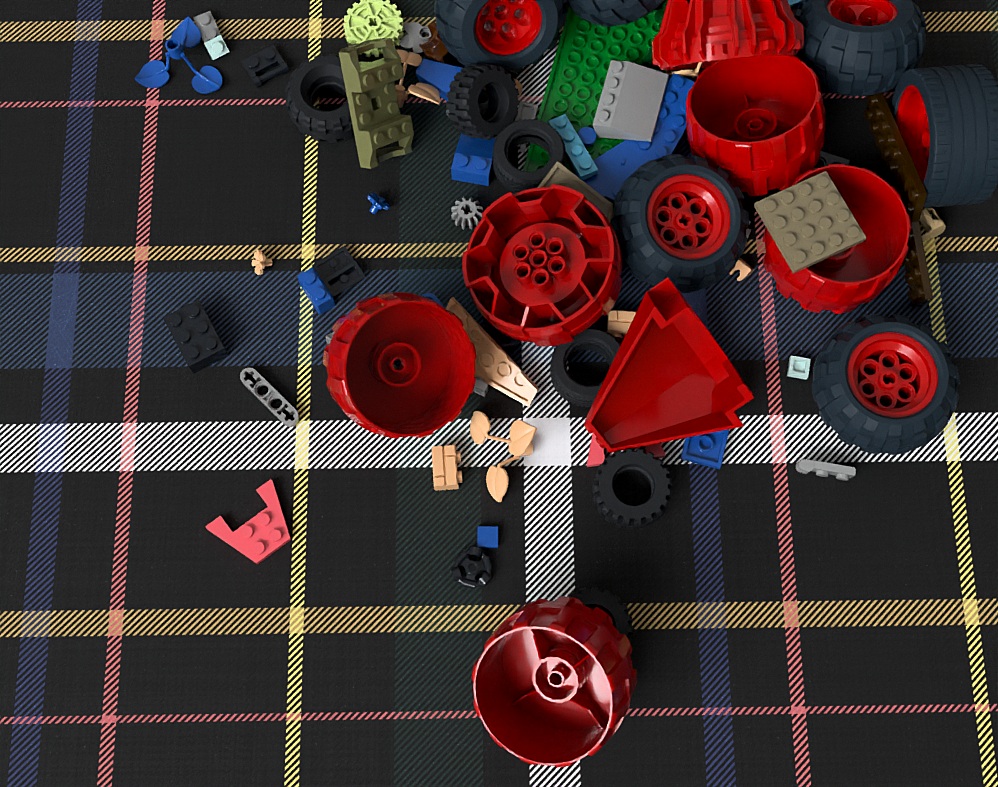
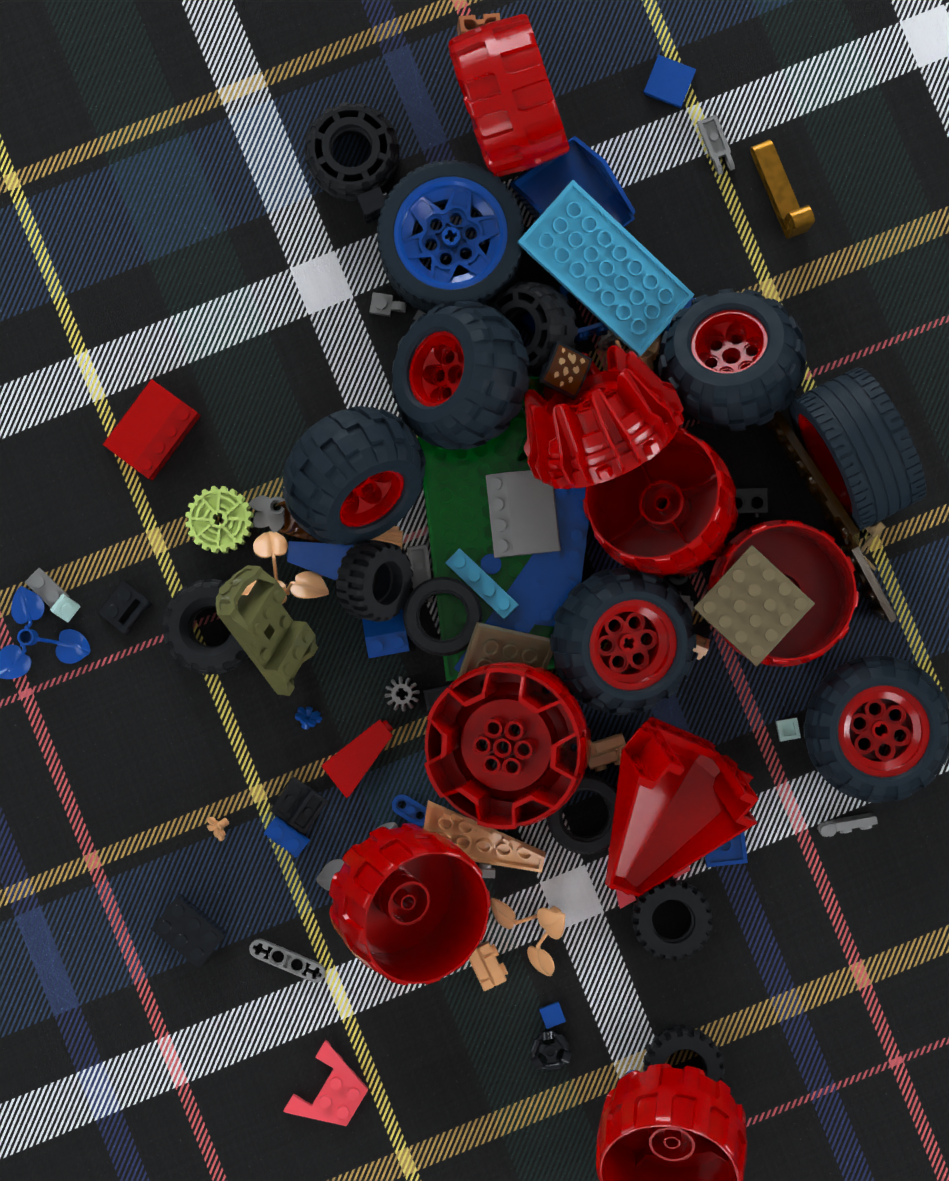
camera: 20 degrees left, 15 degrees up
none -> red slope [321,719,394,798]

